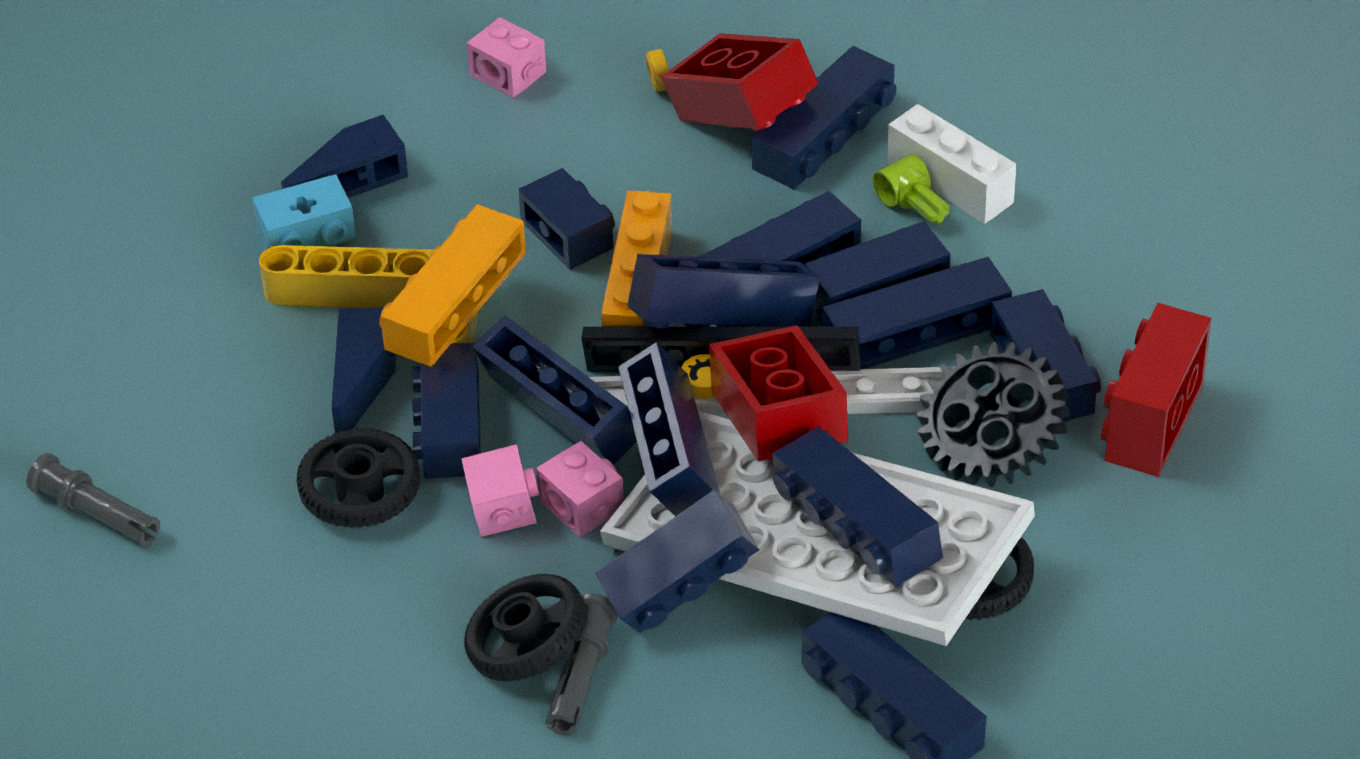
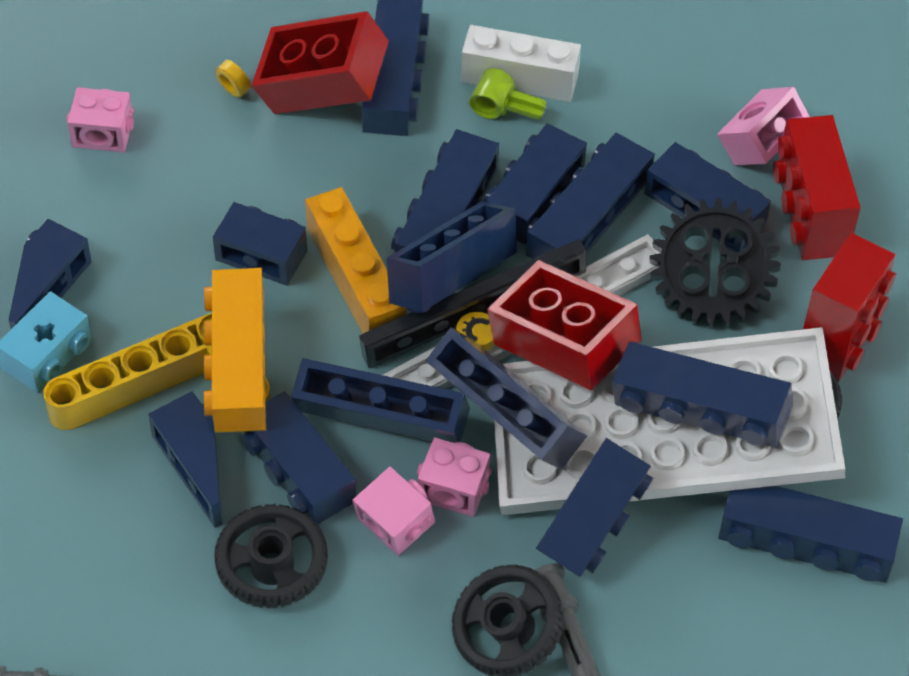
camera: 35 degrees left, 10 degrees up
none -> bright pink brick [717,87,810,165]
none -> red brick [803,232,897,382]

